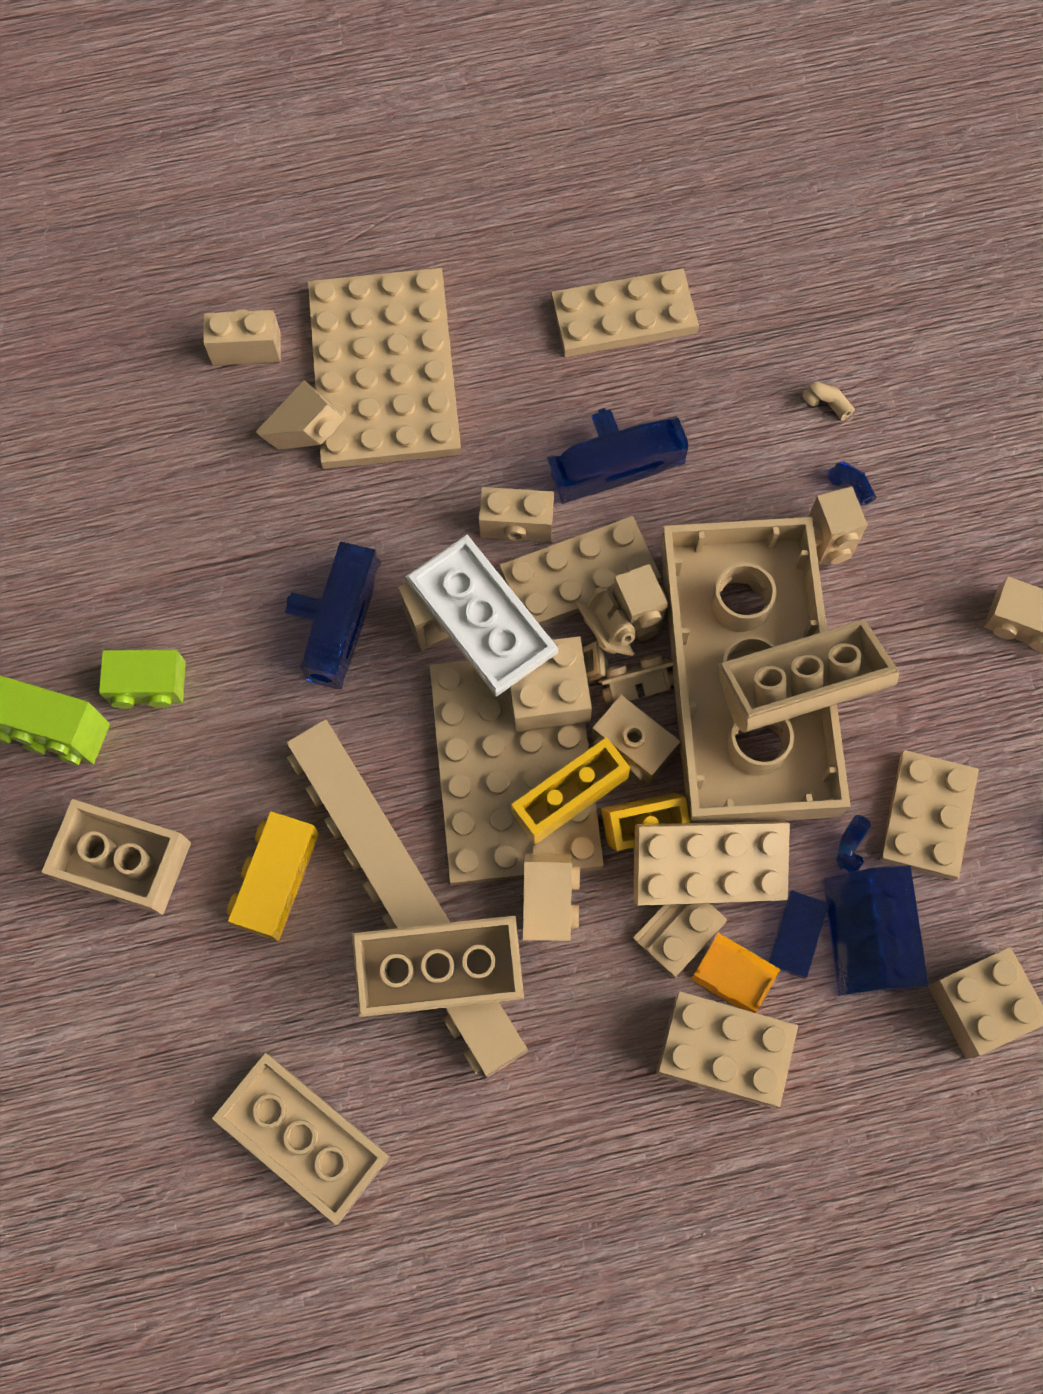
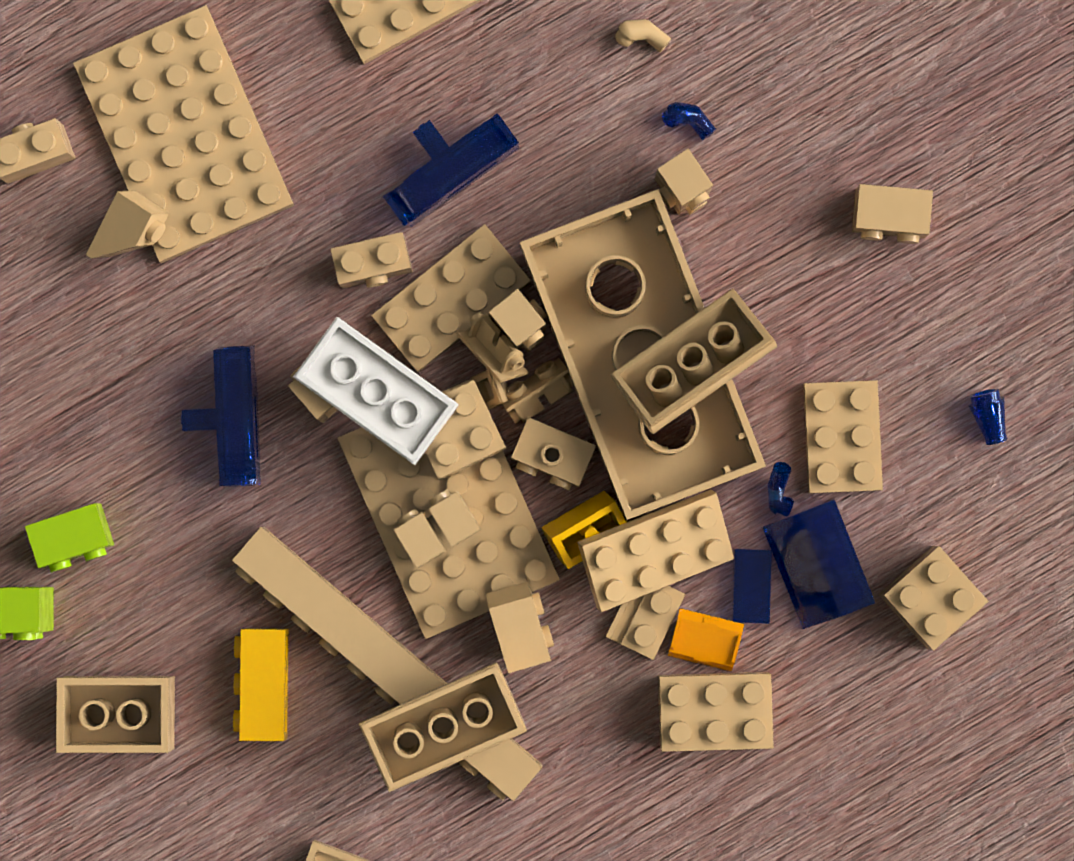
camera: 15 degrees left, 15 degrees up
yellow brick [511,737,630,845] -> none
none -> tan piece [394,489,481,568]

